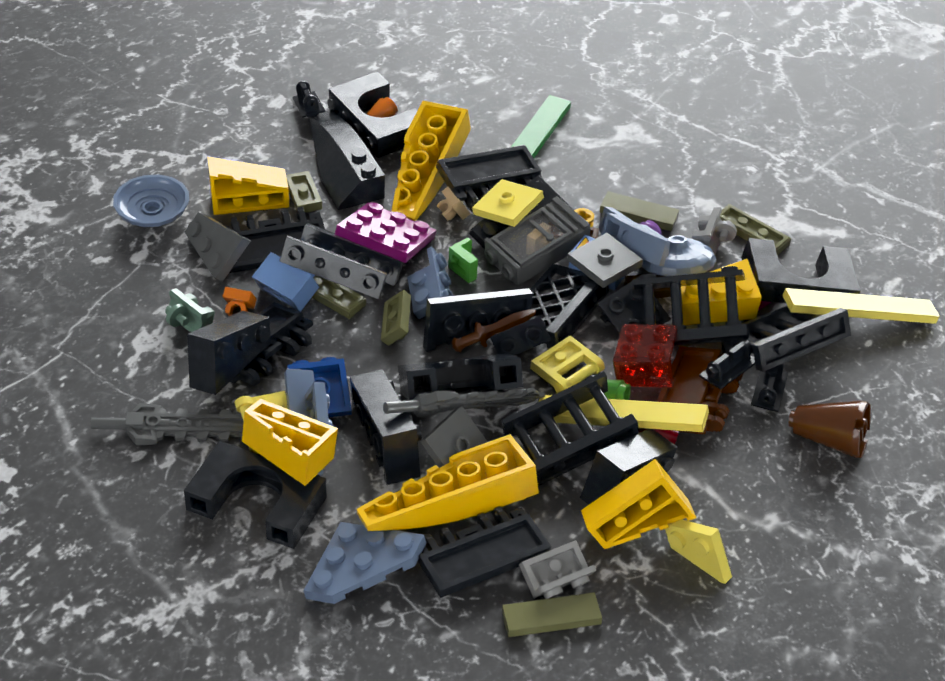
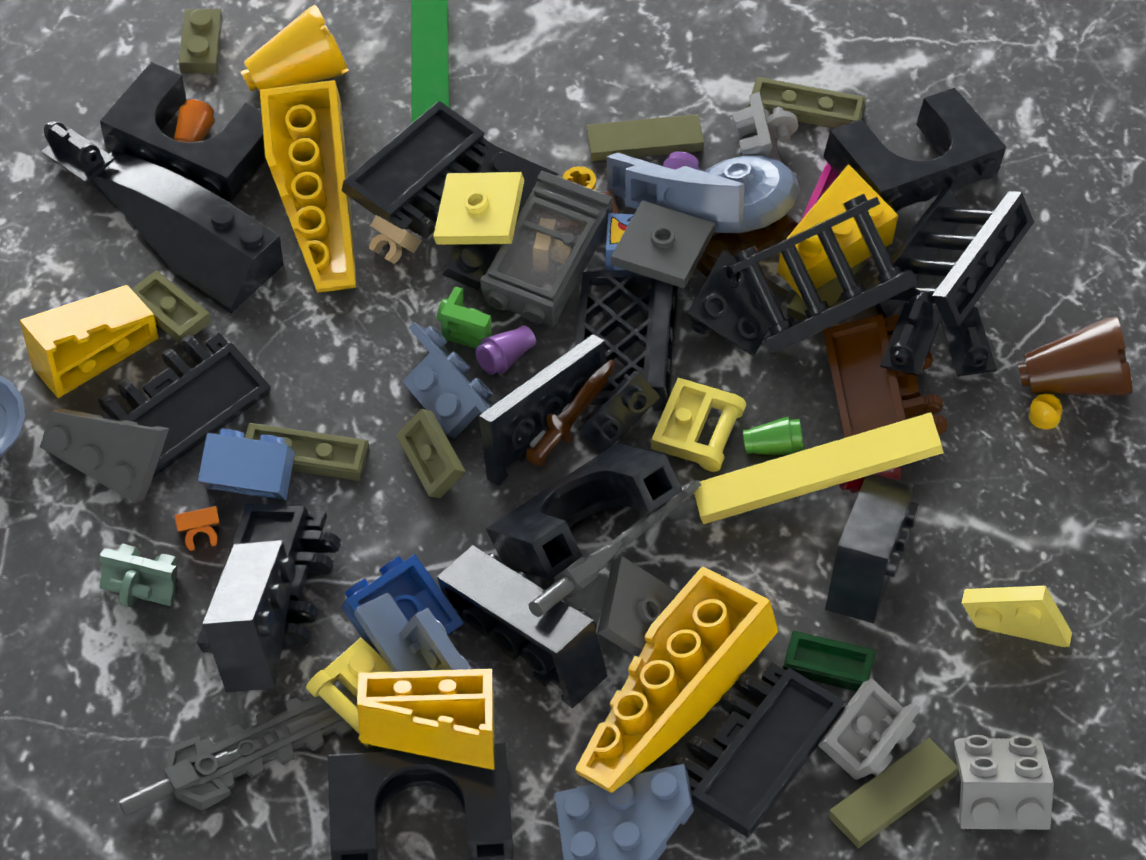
camera: 25 degrees left, 10 degrees up
black fence [280,223,404,299] -> none
magenta plate [335,203,437,263] -> none
black fence [501,371,639,486] -> none
yellow wedge [581,459,697,549] -> none
clear red bracket [613,324,677,387] -> none
tile [783,288,940,324] -> none
none -> olive plate [179,9,223,73]
none -> yellow cone [241,5,349,93]
none -> medium lavender cone [476,325,536,375]
none -> dark green tile [783,630,877,691]
none -> light grey bracket [954,735,1054,830]
none -> yellow hinge [1028,393,1063,429]

